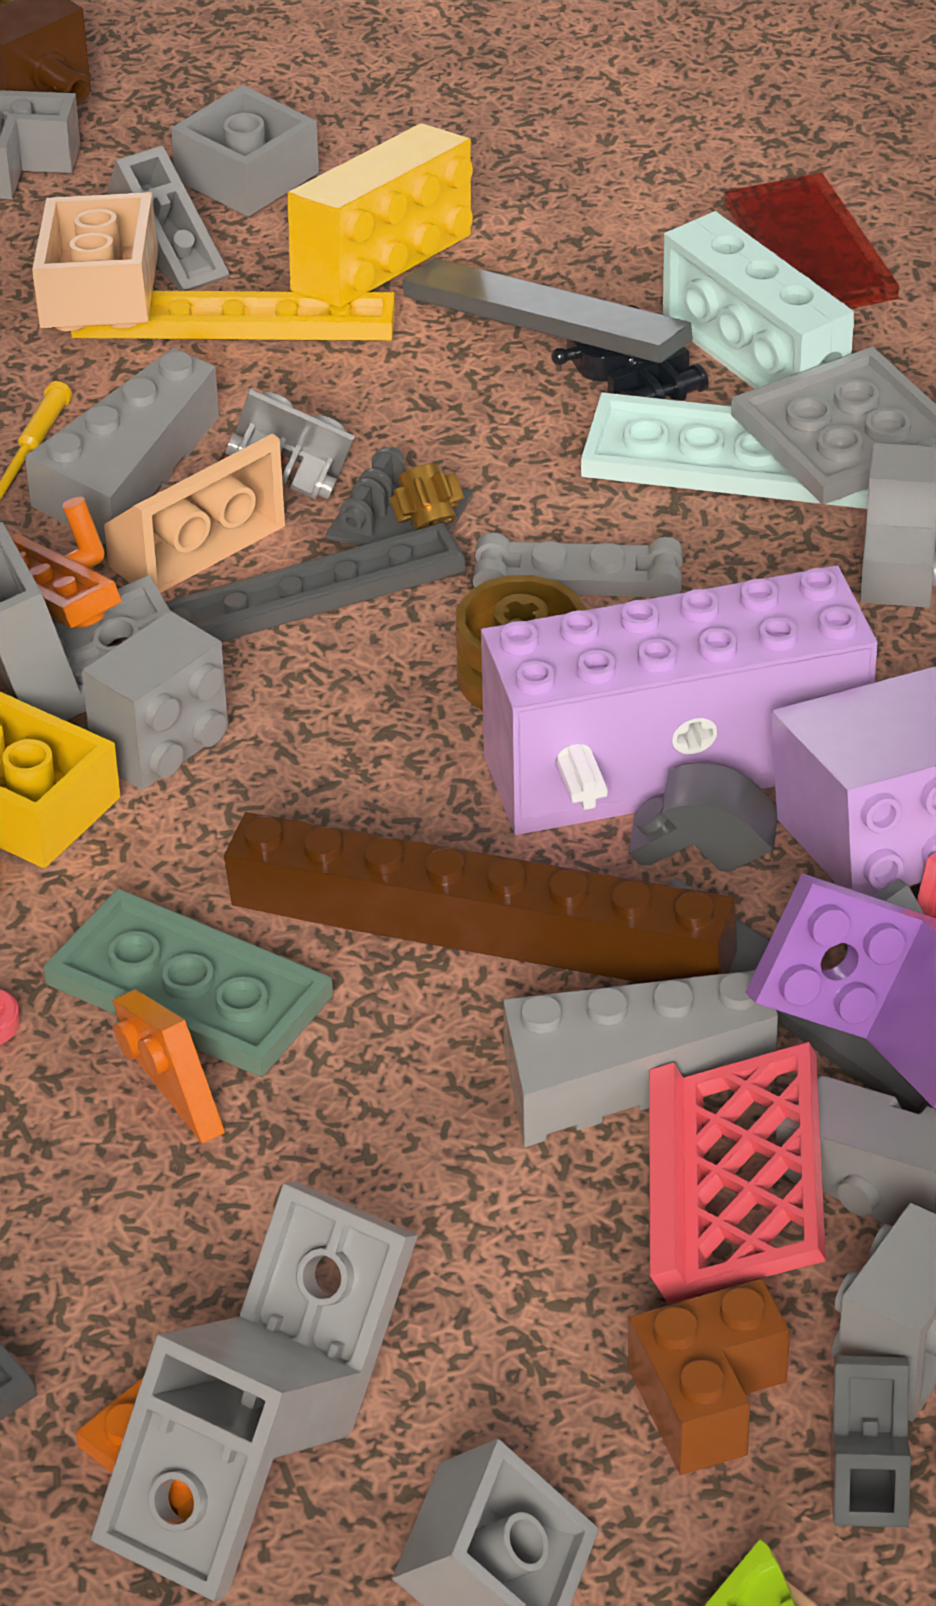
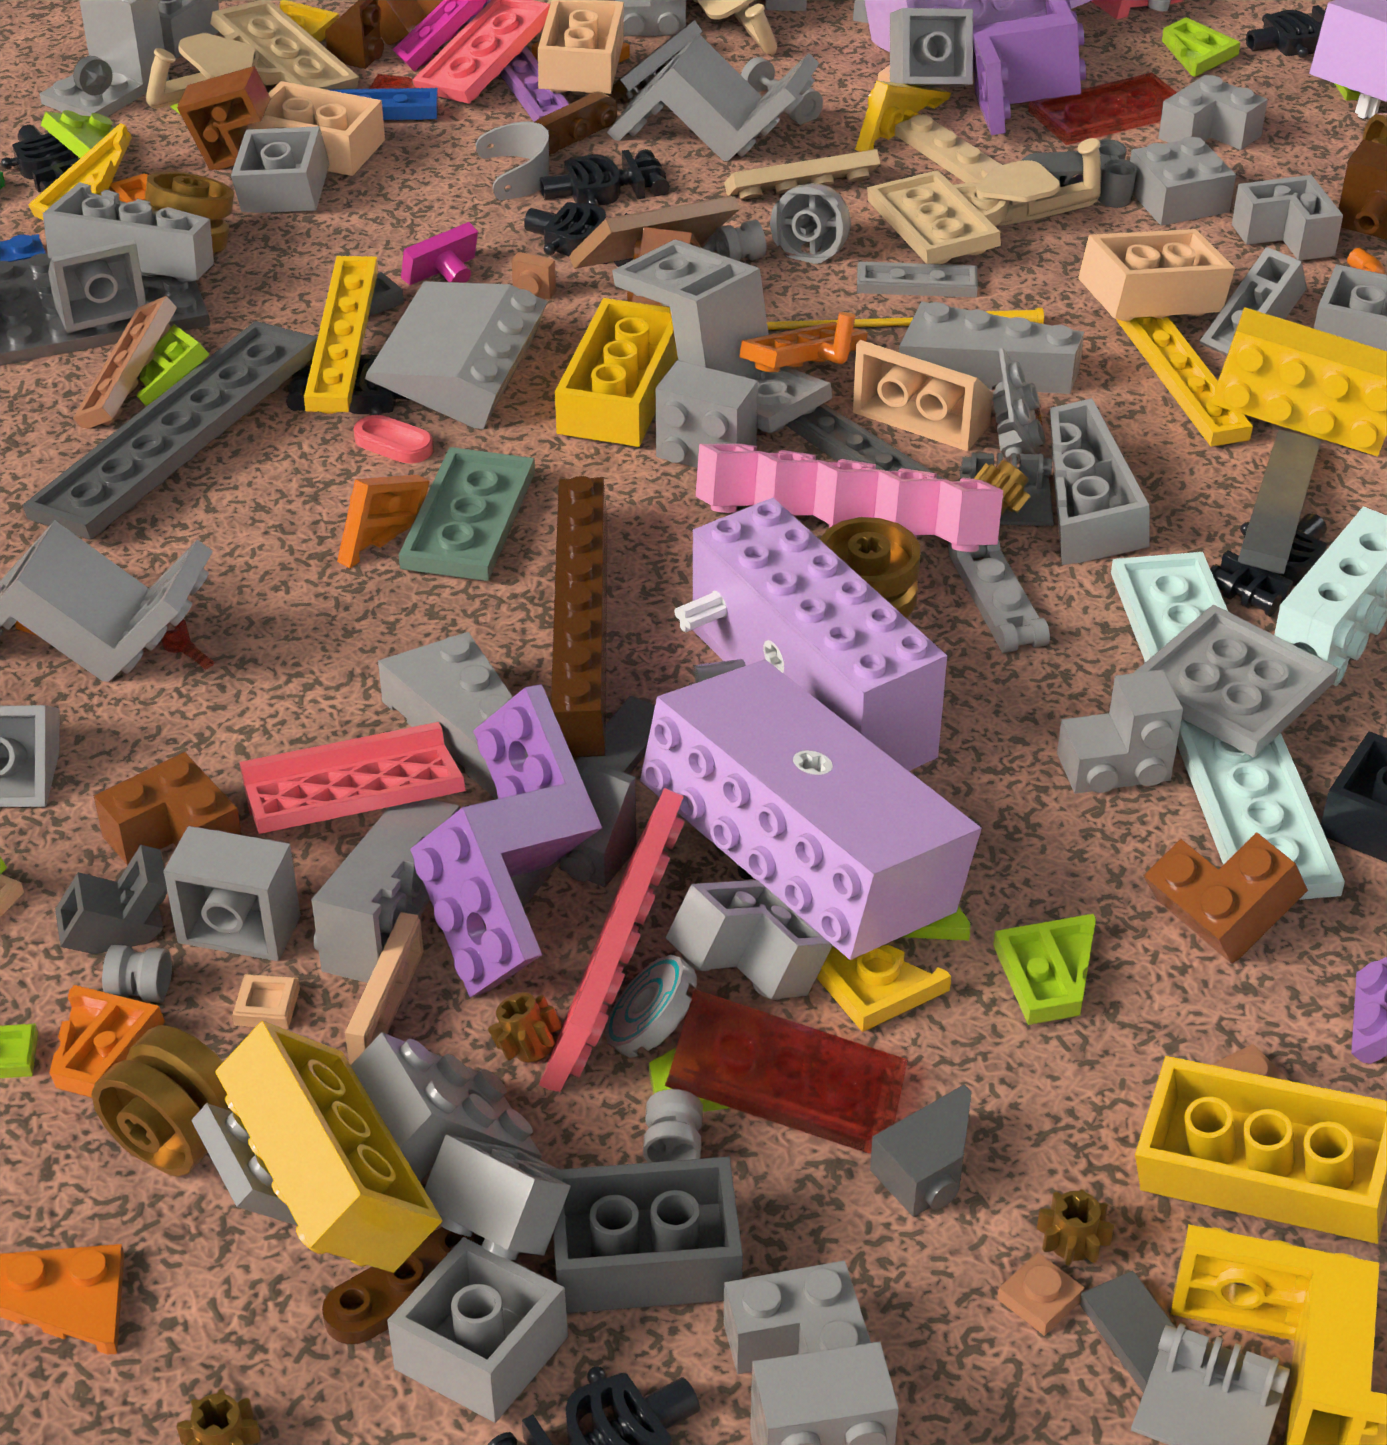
camera: 70 degrees right, 0 degrees up
none -> bright pink brick [696,444,1003,552]
none -> light grey wedge [1050,398,1150,565]
none -> orange arm [1347,248,1385,274]

